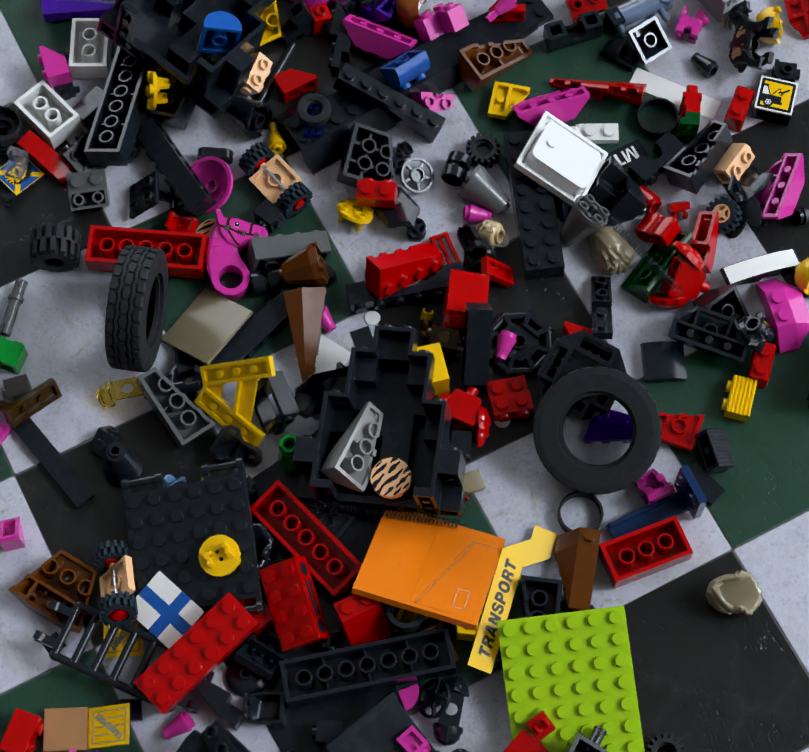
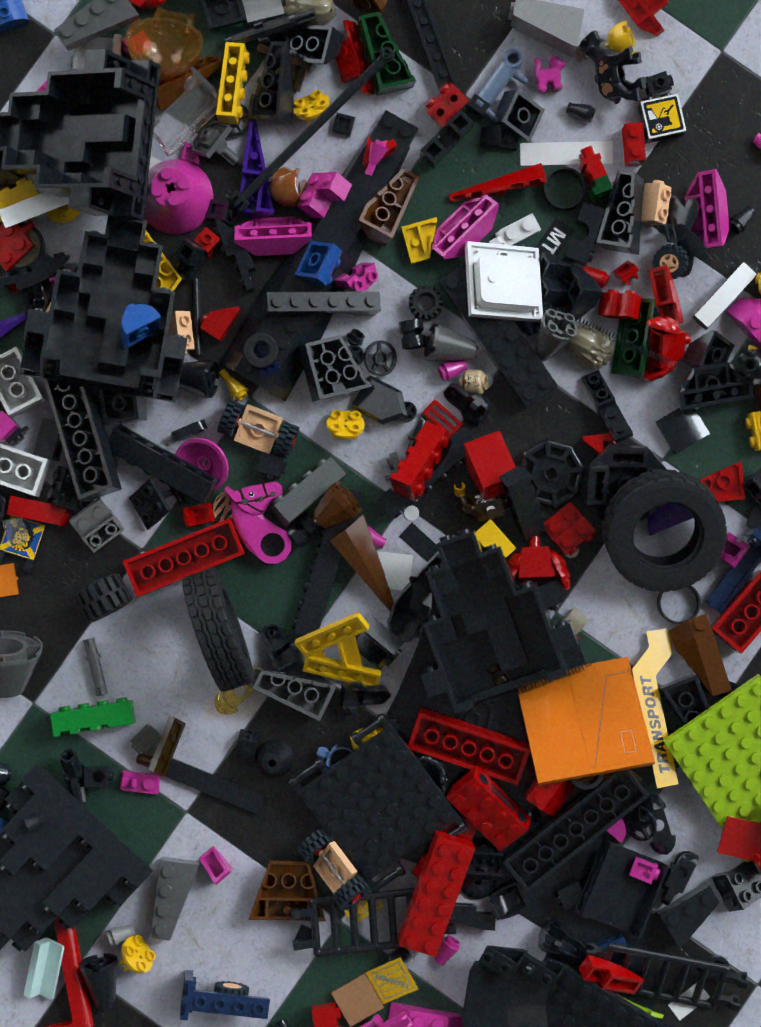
camera: 30 degrees left, 20 degrees up
sticker [136,571,204,649] -> none
yellow plate [145,71,170,110] -> none
dark tan piece [161,288,253,365] -> none
yellow plate [199,535,241,577] -> none
green plant [278,434,298,471] -> none
light grey wedge [320,401,383,492] -> none
red brick [355,178,398,209] -> none
light nougat tile [370,457,412,499] -> none
red tile [481,255,514,288] -> none
dark pink cone [494,330,517,361] -> none
red tile [525,711,556,742] -> none

